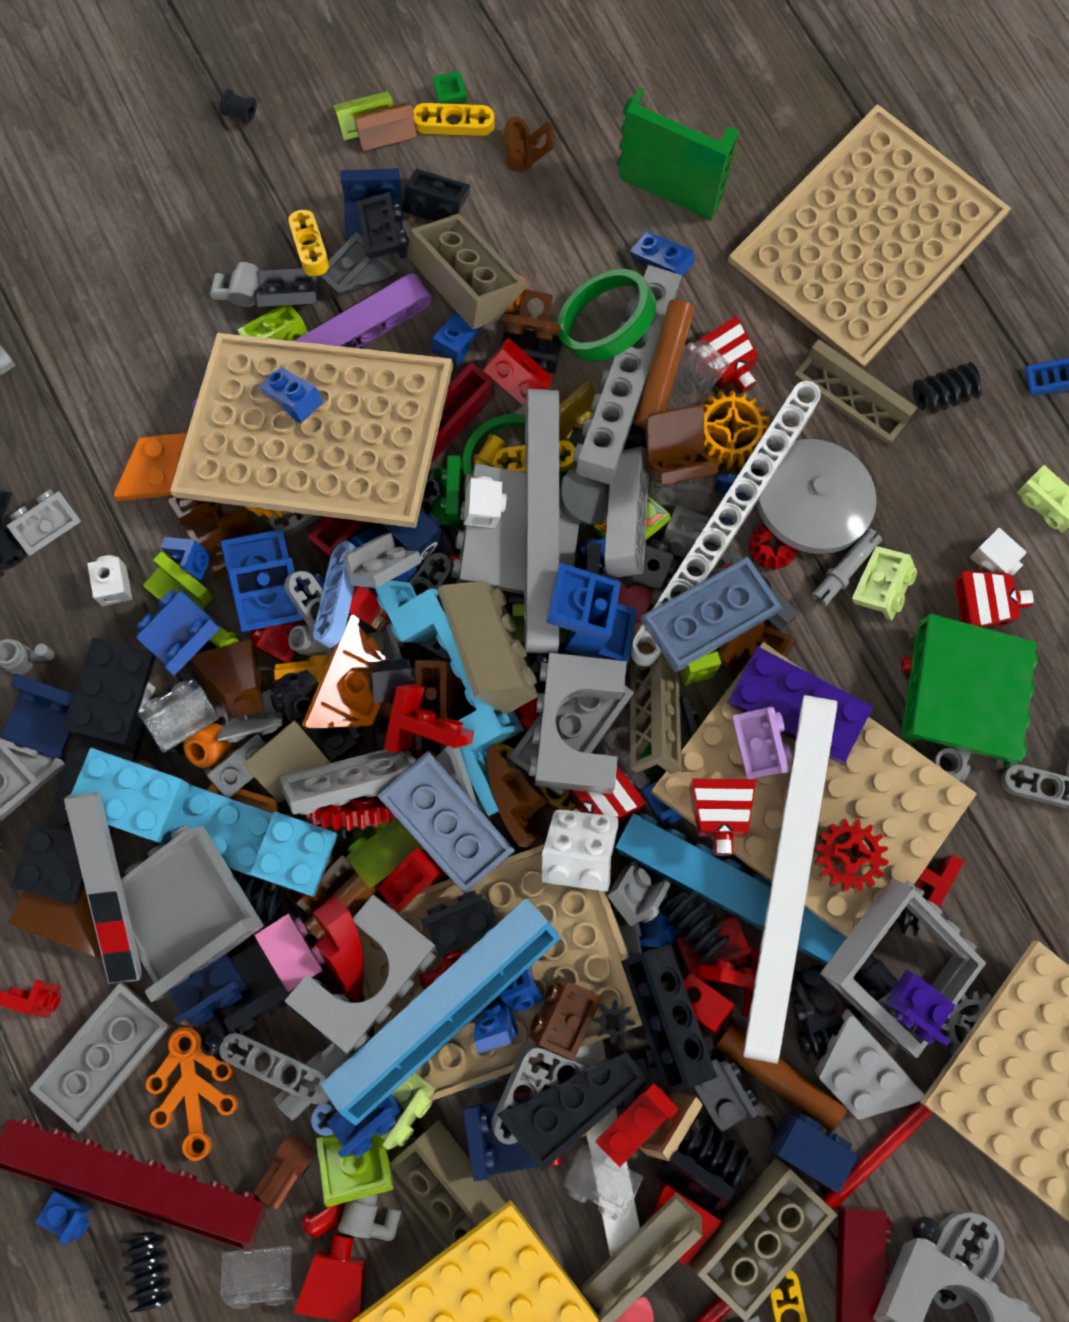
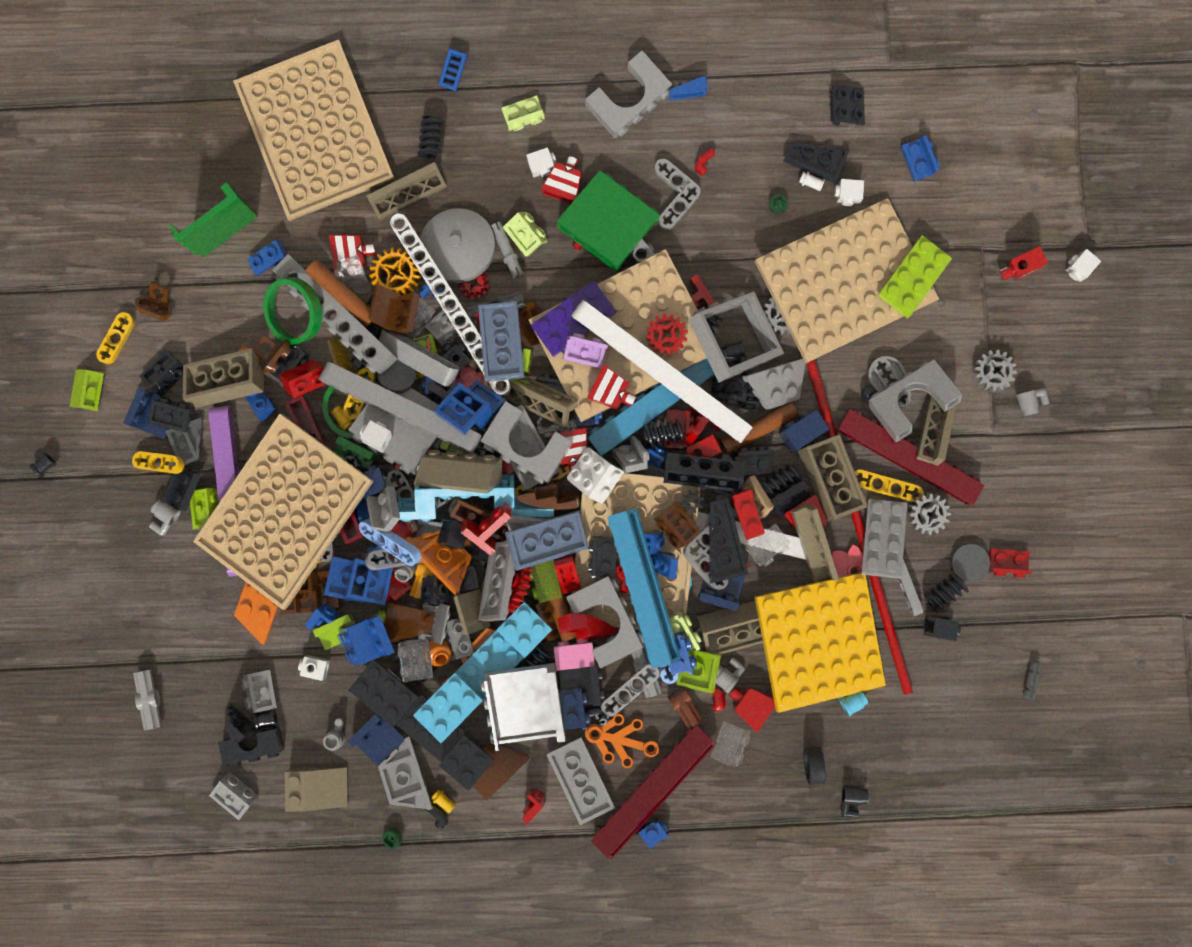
camera: 65 degrees left, 10 degrees up
light grey tile [64,791,143,984] -> none
black piece [120,1231,173,1312] -> none
blue plate [259,367,324,424] -> none
dark orange panel [353,101,417,151] -> none
green plate [432,71,467,104] -> none
dark purple bracket [885,969,955,1046] -> none

